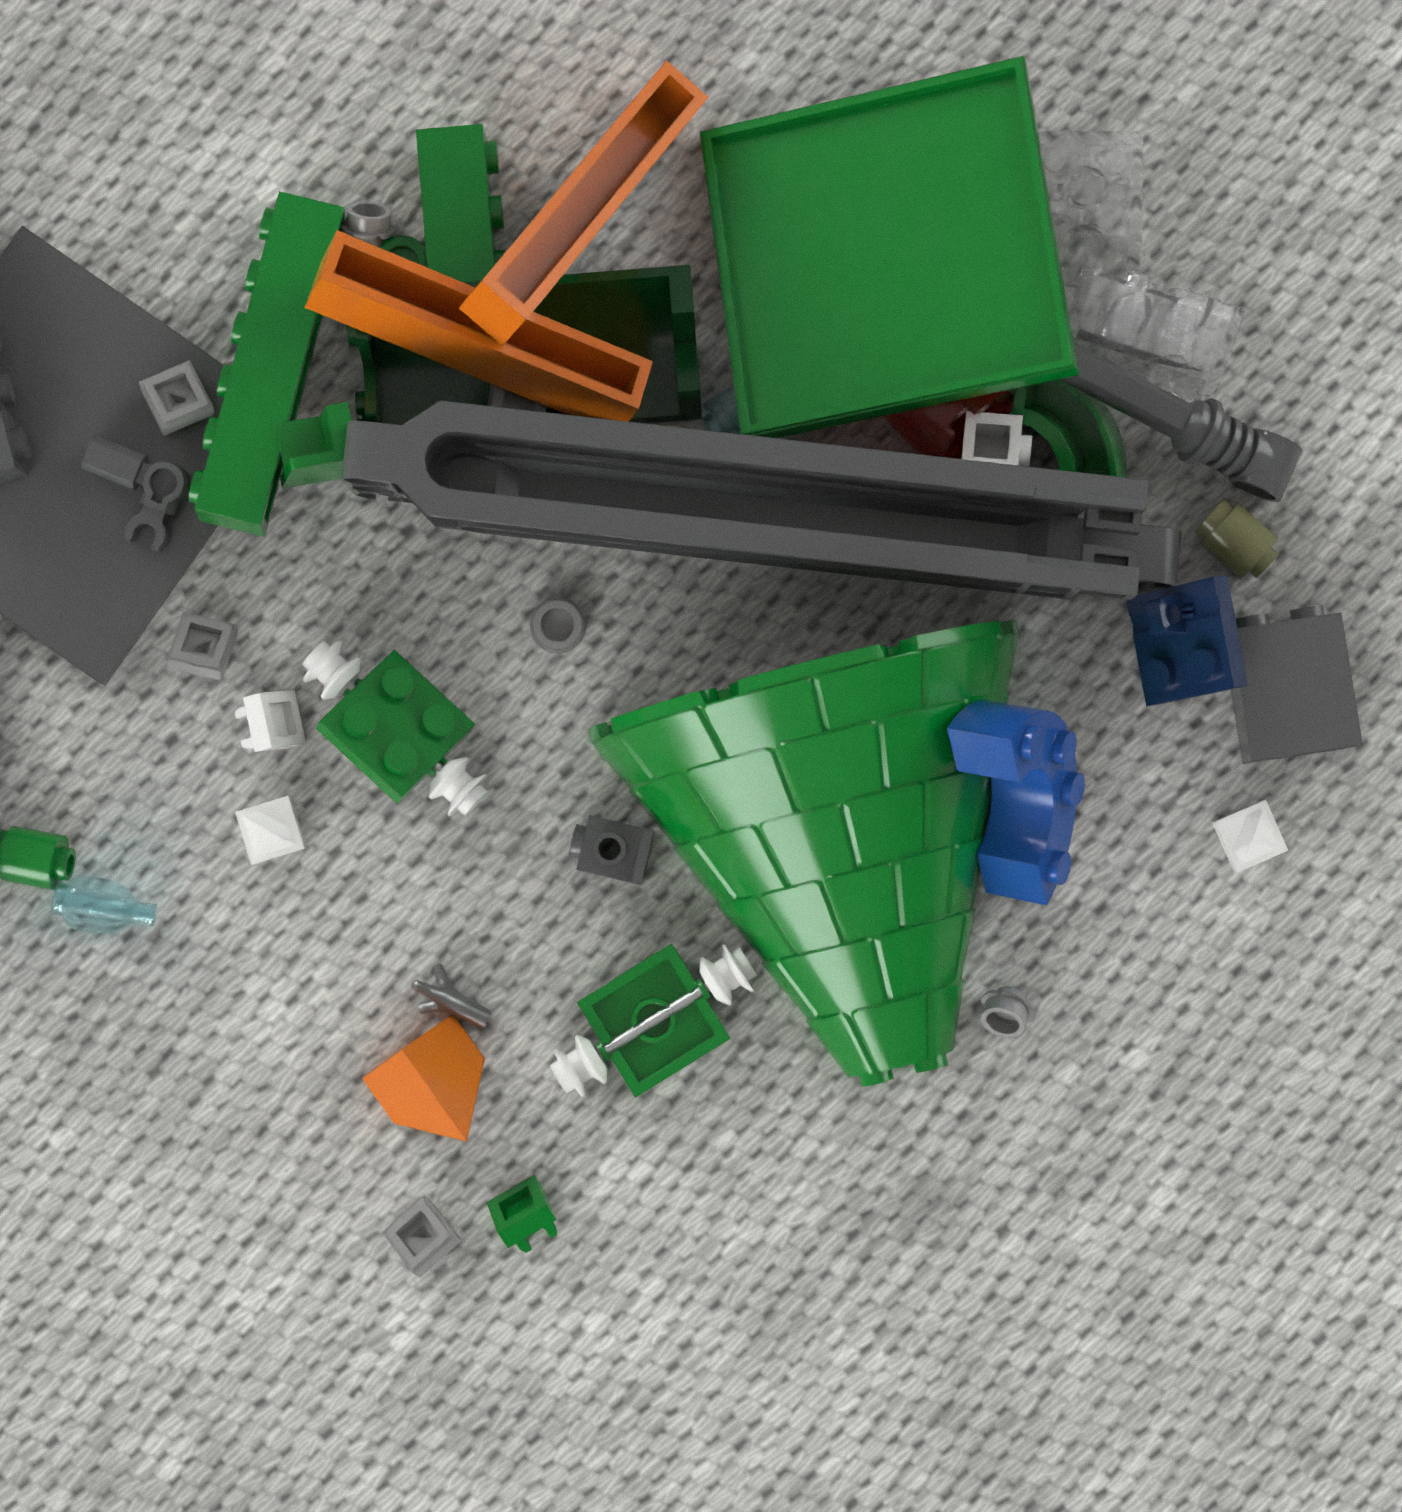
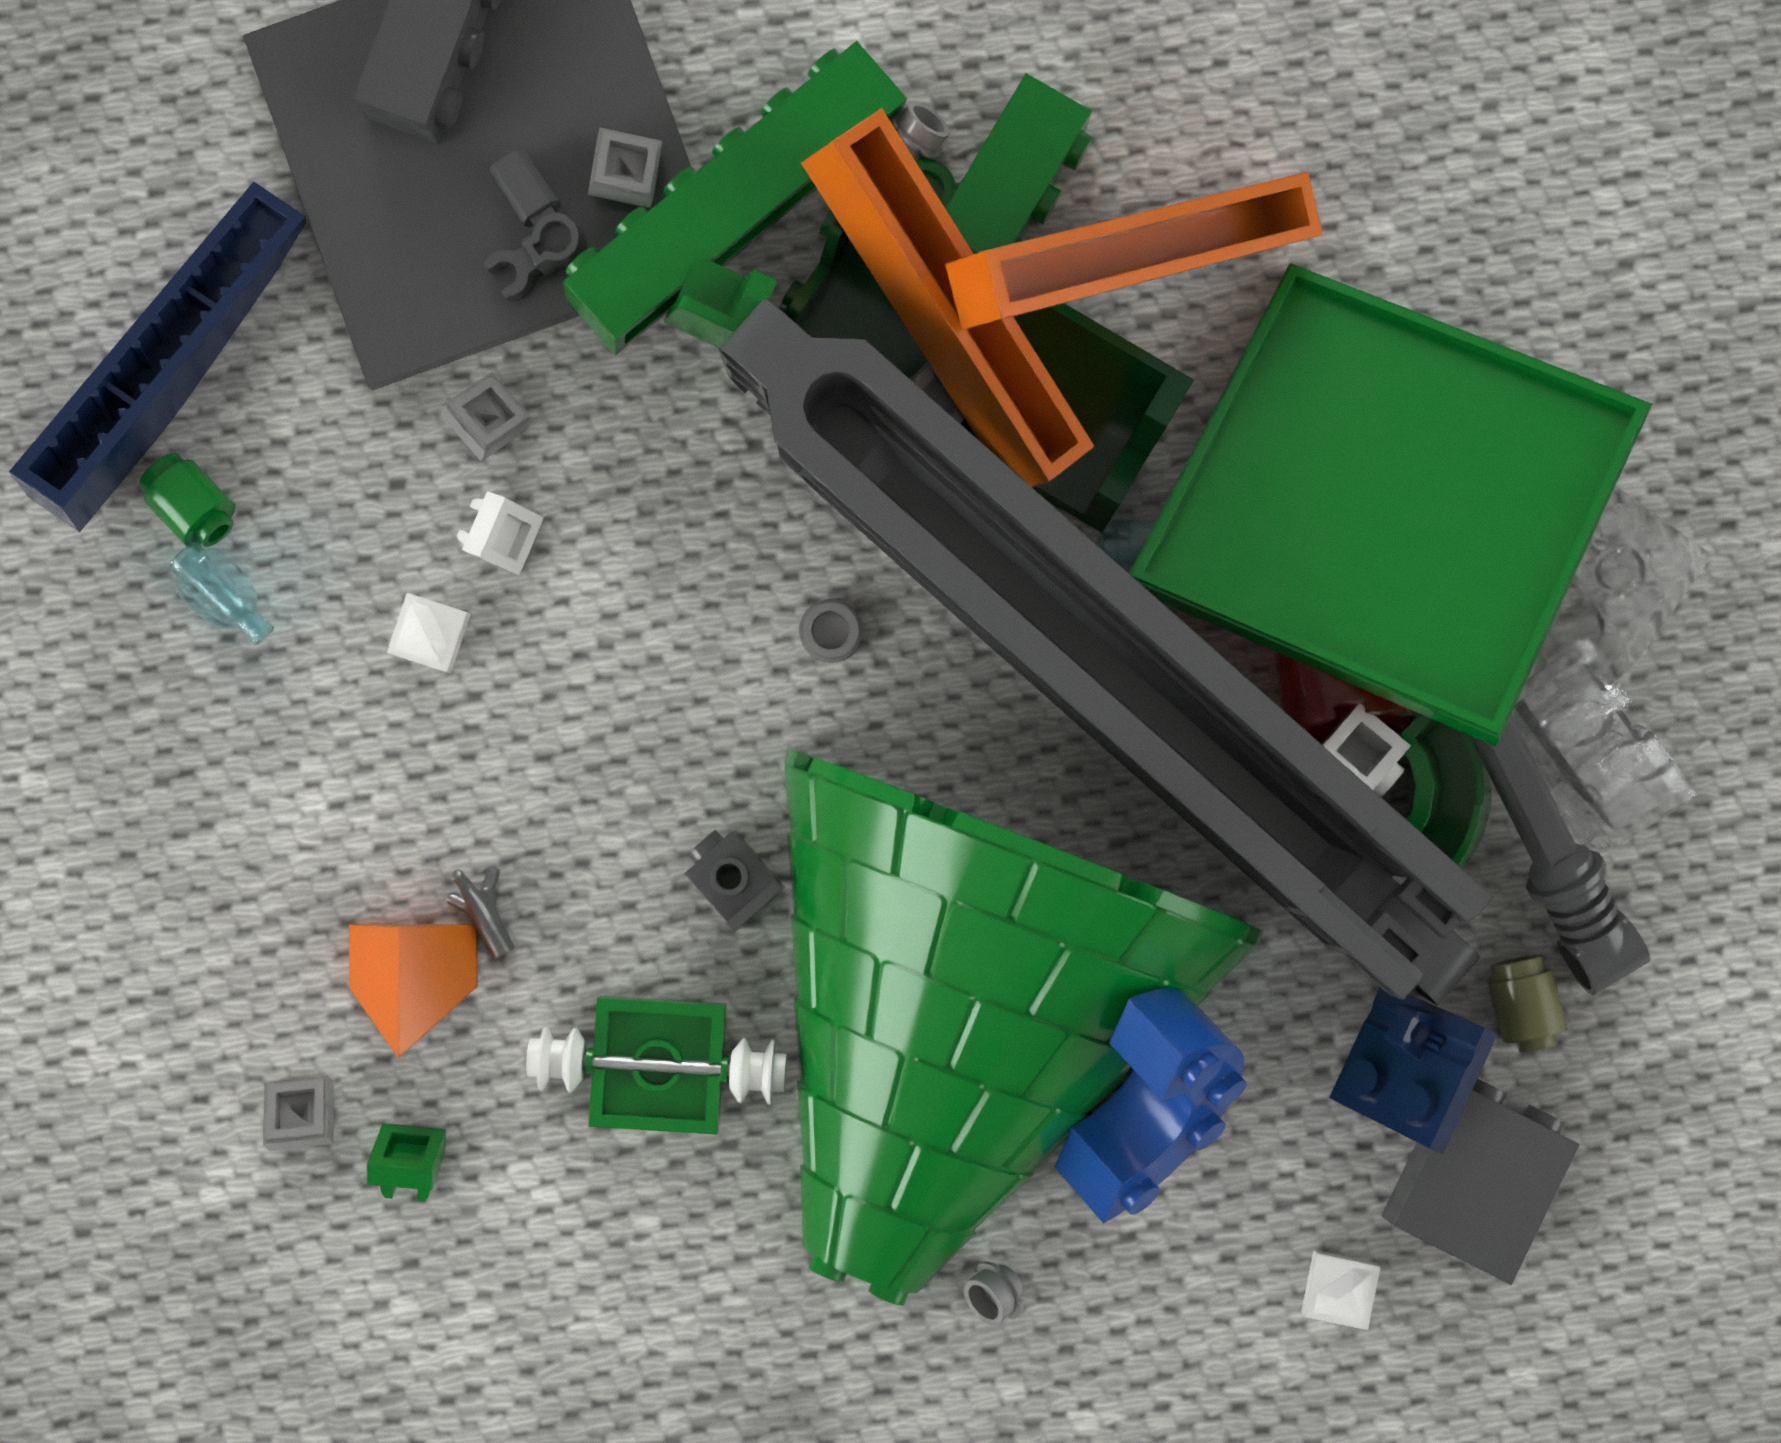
camera: 30 degrees right, 0 degrees up
green plate [302,640,488,817] -> none

